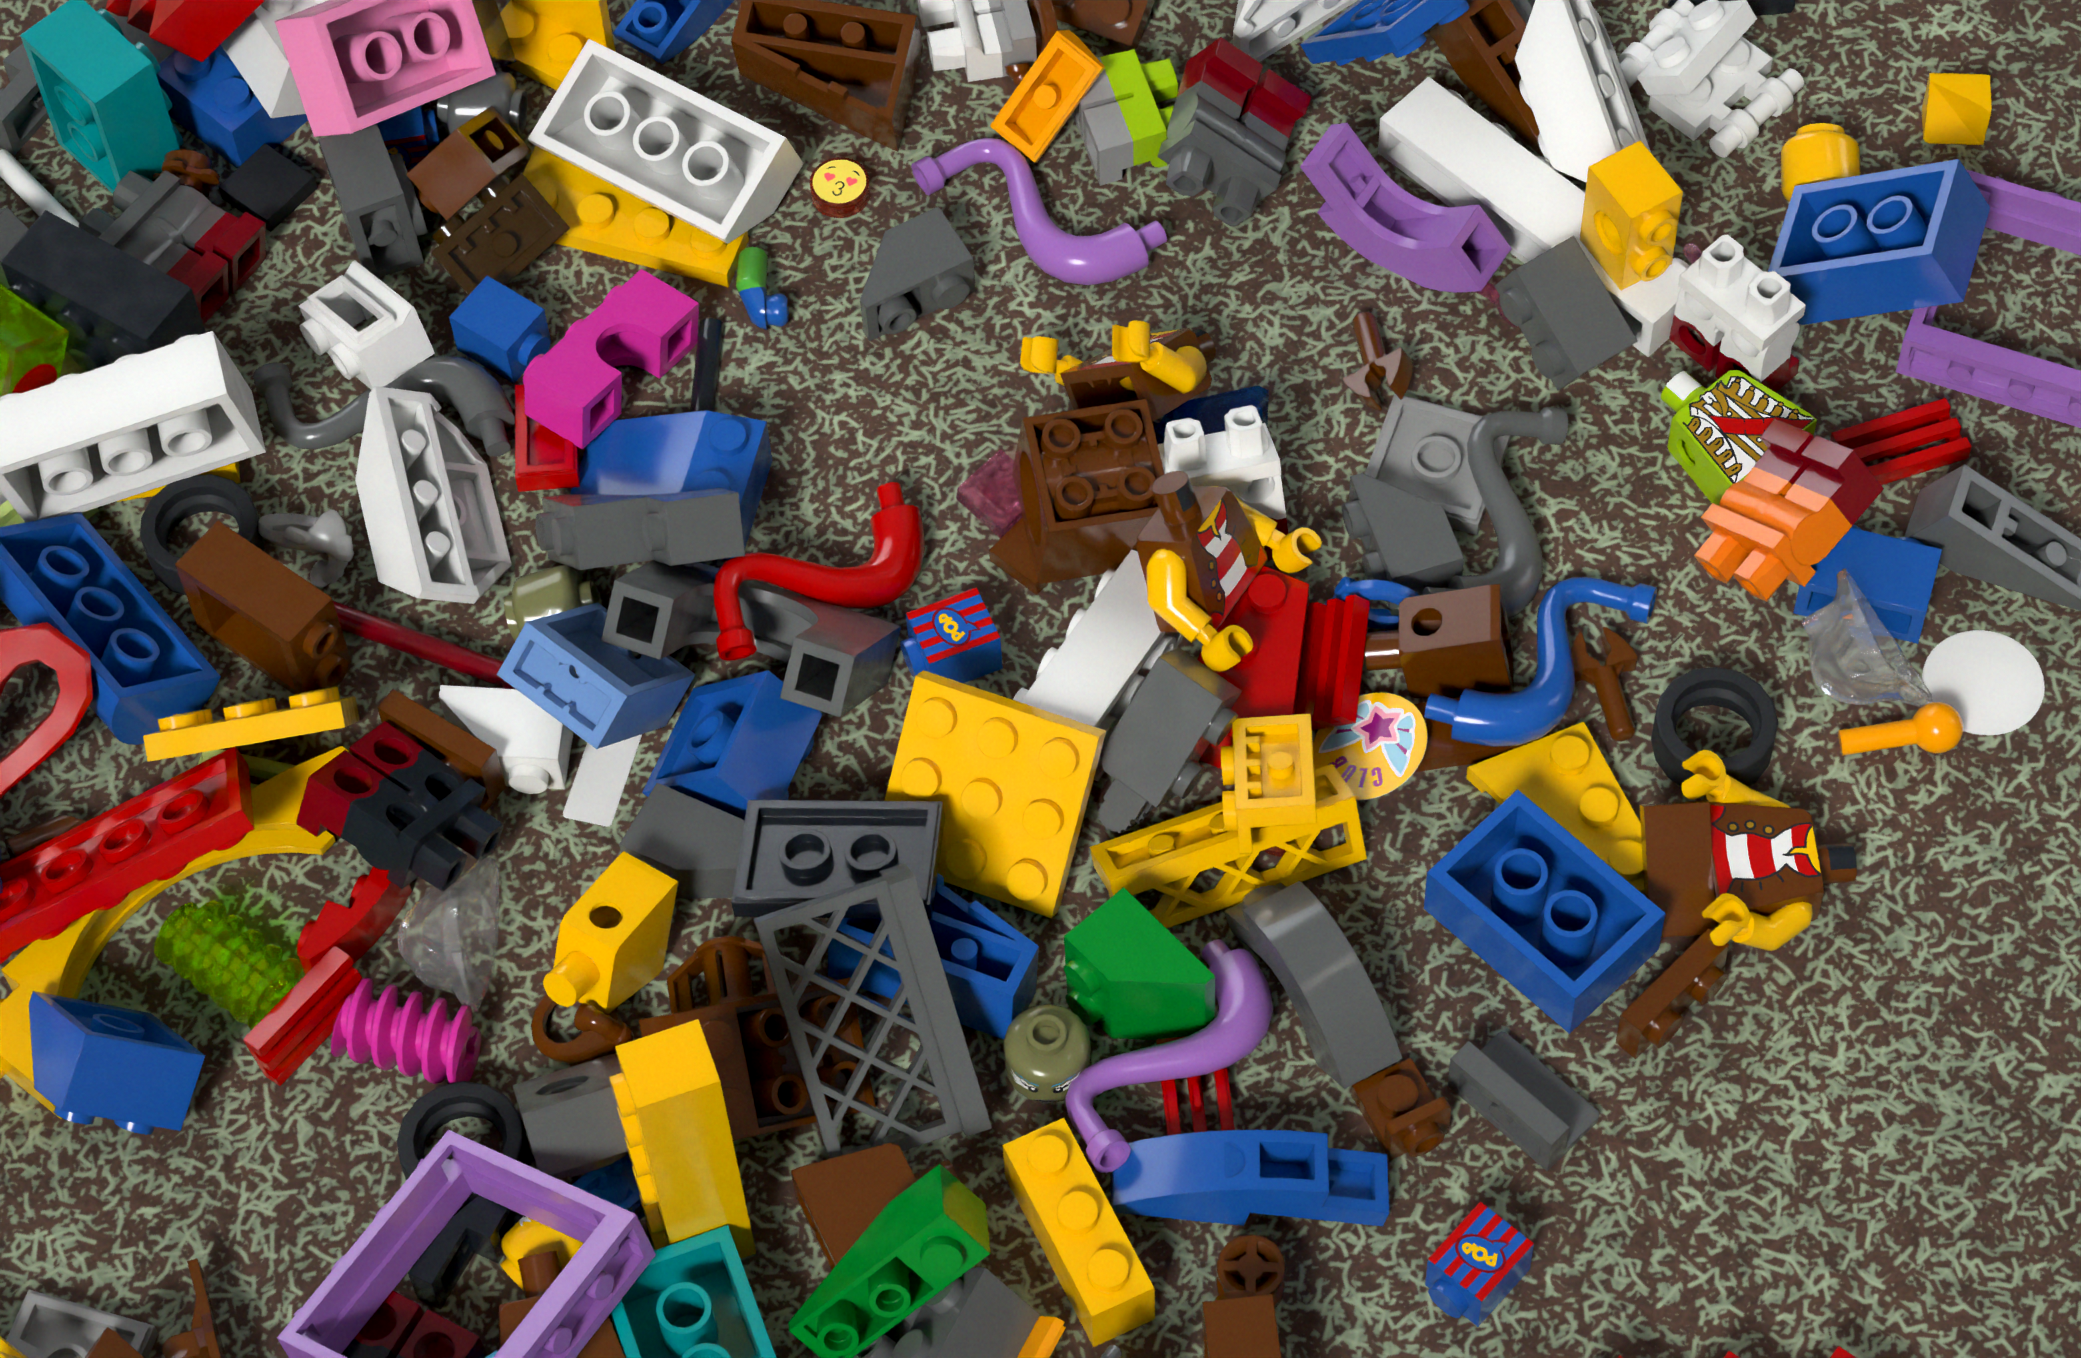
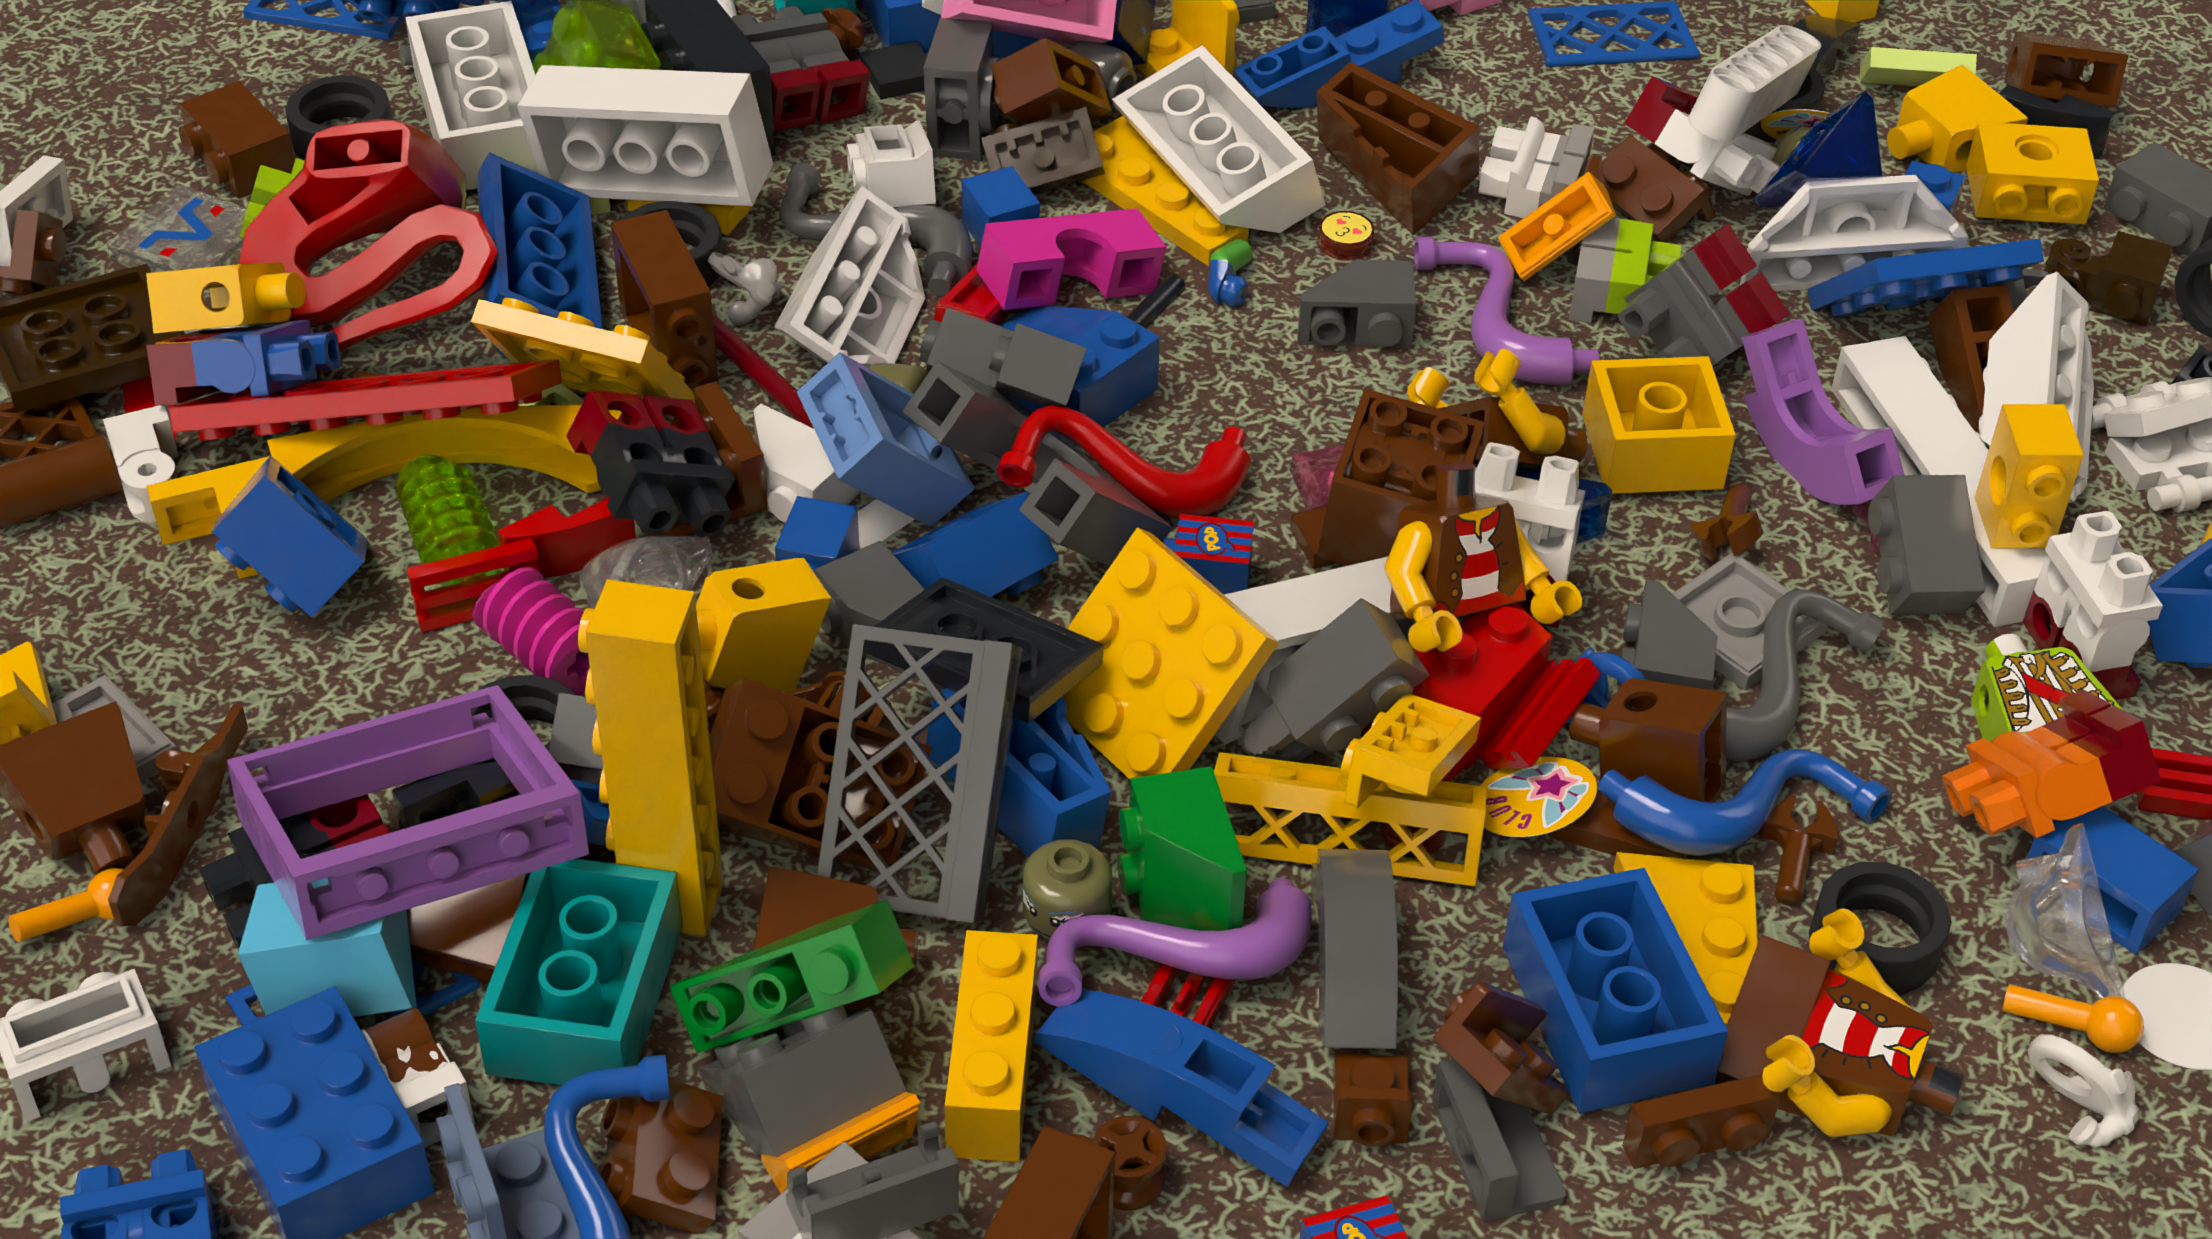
camera: 25 degrees right, 15 degrees down
none -> blue brick [775,496,860,573]
none -> reddish brown bracket [1433,982,1570,1114]
none -> yellow brick [1582,356,1736,494]
none -> white piece [2028,1034,2139,1148]

